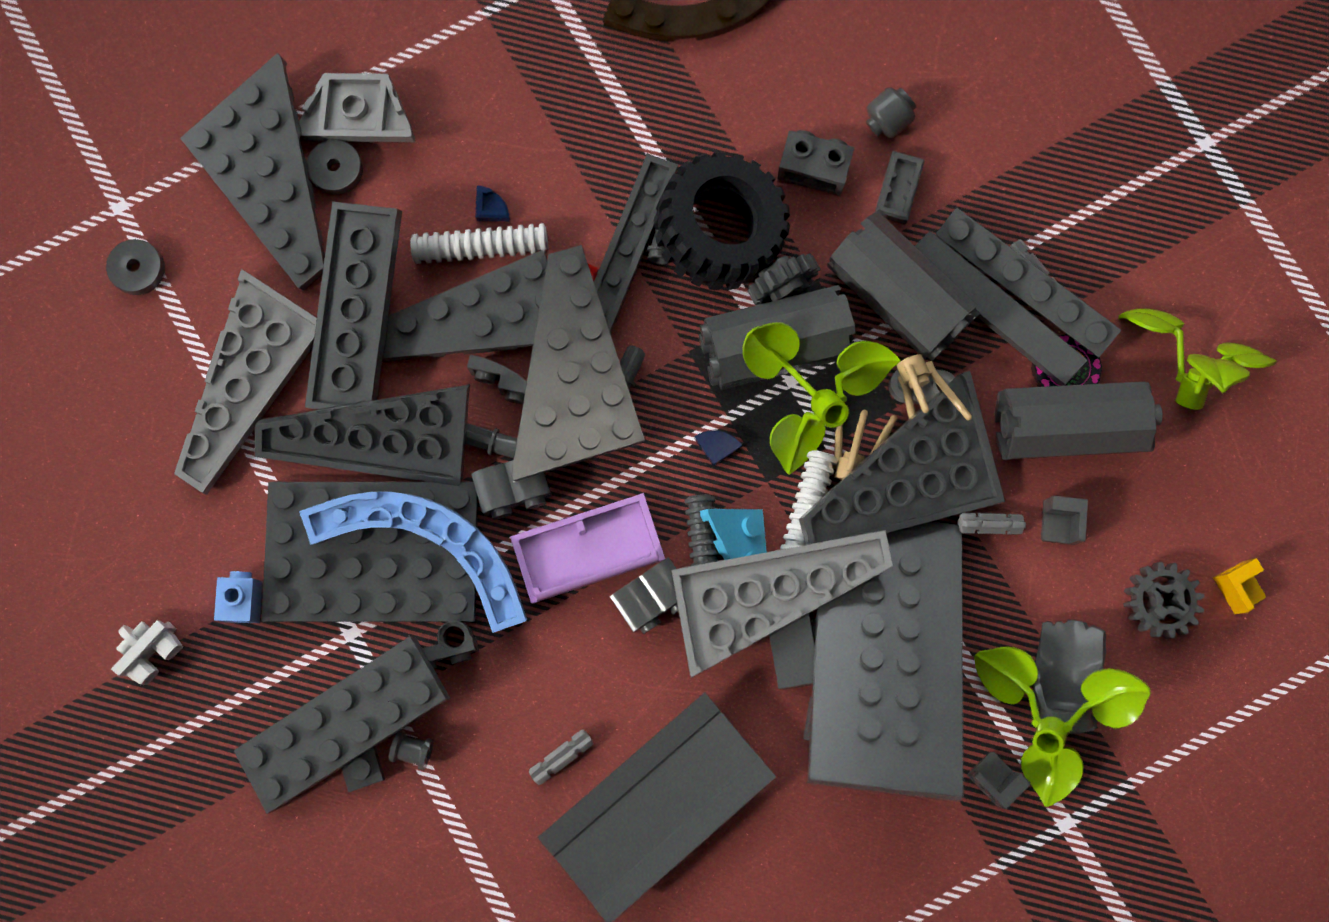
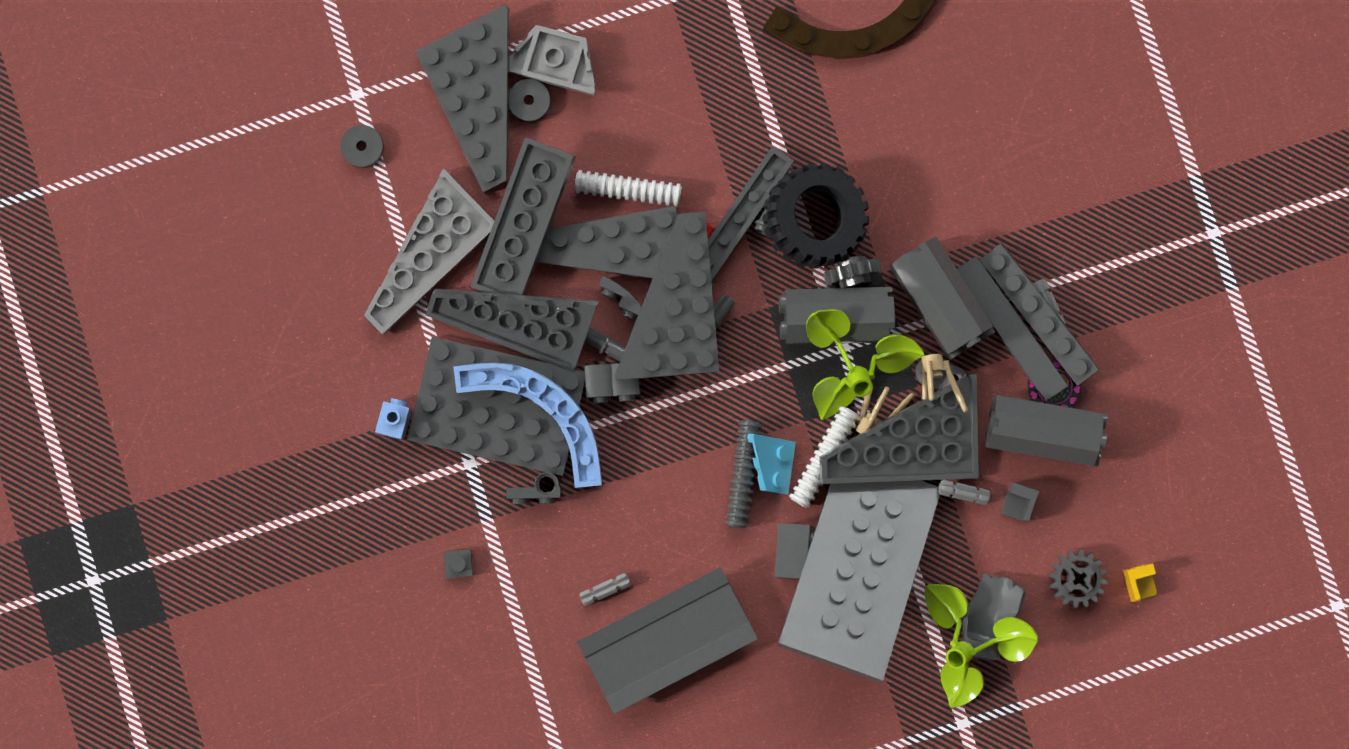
camera: 15 degrees right, 5 degrees up
white hips [111,620,183,685] -> none
dark grey plate [233,636,450,814] -> none
dark grey bush [389,730,434,771] -> none
dark blue tile [476,185,510,222] -> none
lavender container [510,493,665,604] -> none
dark grey brick [610,557,679,634] -> none
light grey wing [672,530,893,678] -> none
dark blue tile [694,431,742,466] -> none
dark grey brick [777,130,854,196] -> none
dark grey head [866,87,917,138] -> none
dark grey plate [874,151,925,225] -> none
dark grey panel [967,752,1031,809] -> none
lime plant [1118,309,1277,410] -> none

